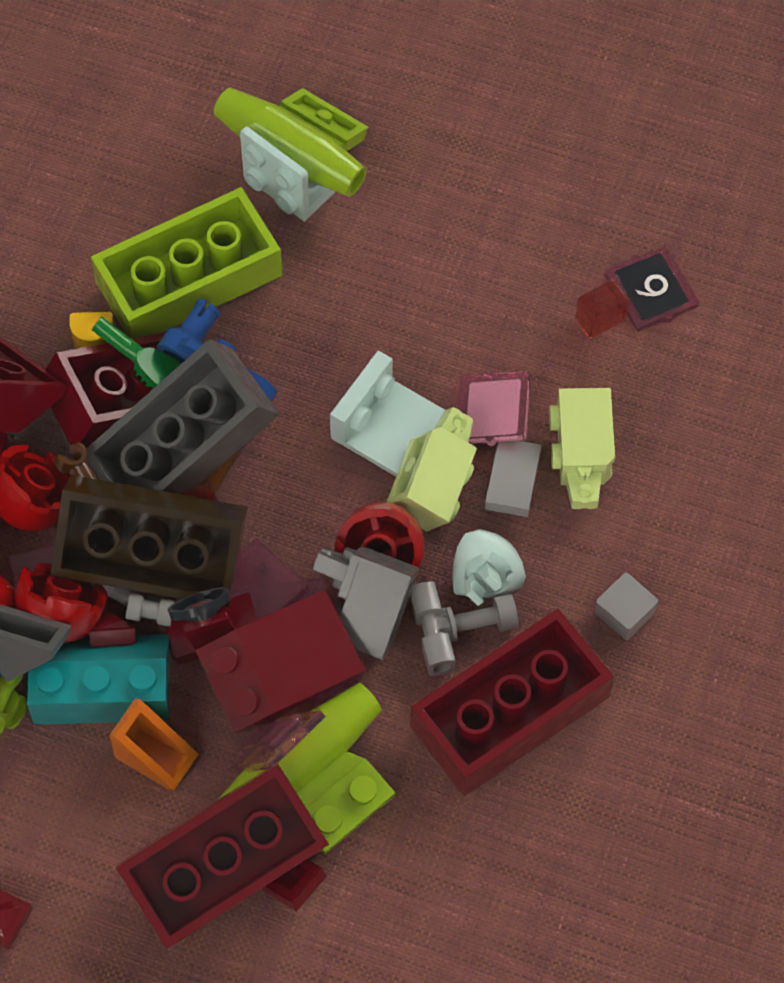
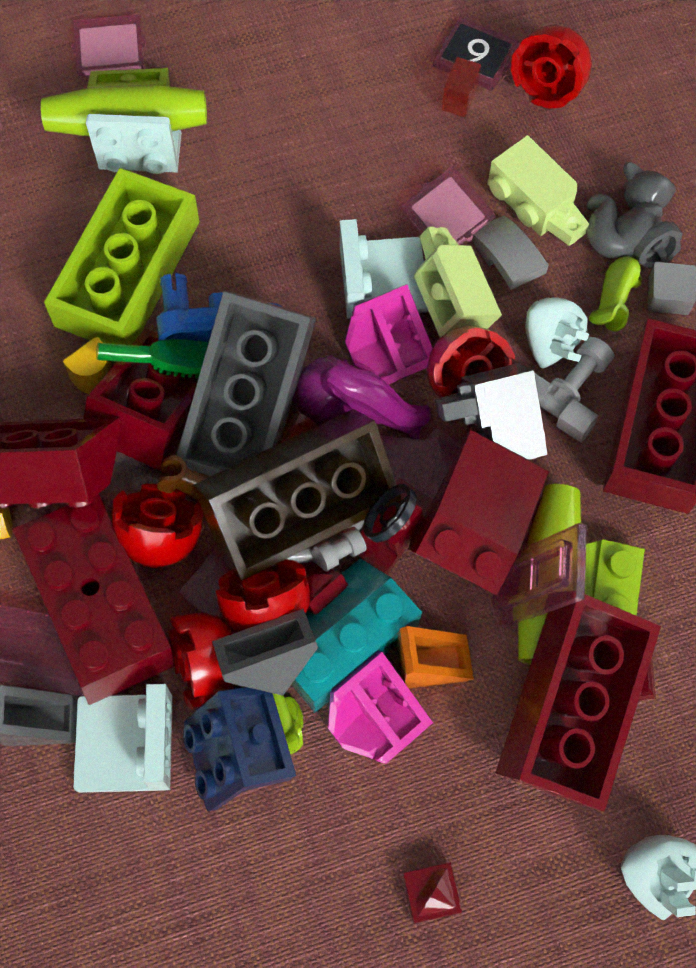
camera: 40 degrees left, 5 degrees up
none -> clear pink piece [71,14,146,76]
none -> magenta hair [293,355,431,442]
none -> dark pink slope [327,651,433,764]
none -> dark pink slope [345,284,433,384]
none -> red cylinder [511,24,592,109]
none -> dark grey animal [586,162,682,268]
none -> lime piece [589,256,642,332]

